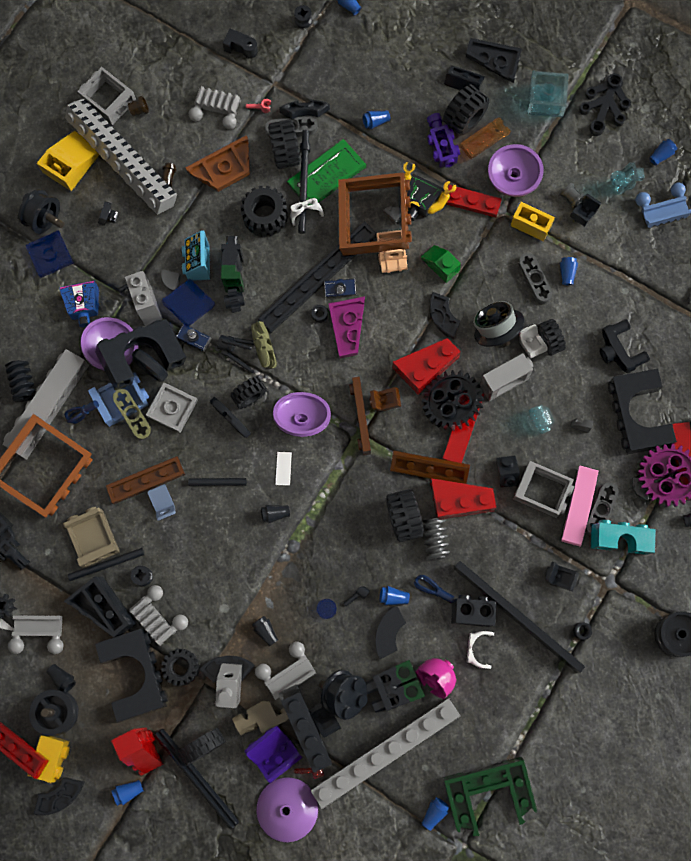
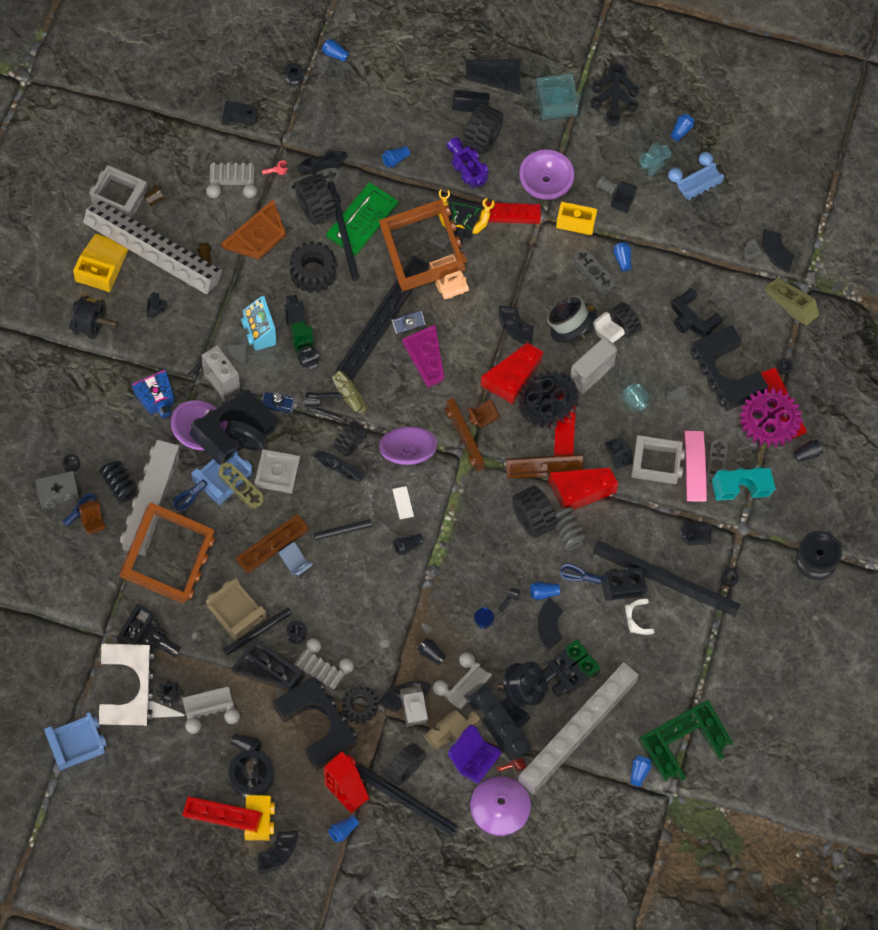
camera: 25 degrees left, 10 degrees down
clear blue tile [25,230,74,278] -> none
clear blue tile [162,279,215,328] -> none
white cap [290,198,324,226] -> none
black axle [311,304,328,323] -> none
dark pink cylinder [416,658,456,699] -> none
green slope [421,245,461,283] -> none
clear orange plate [460,117,511,160] -> none

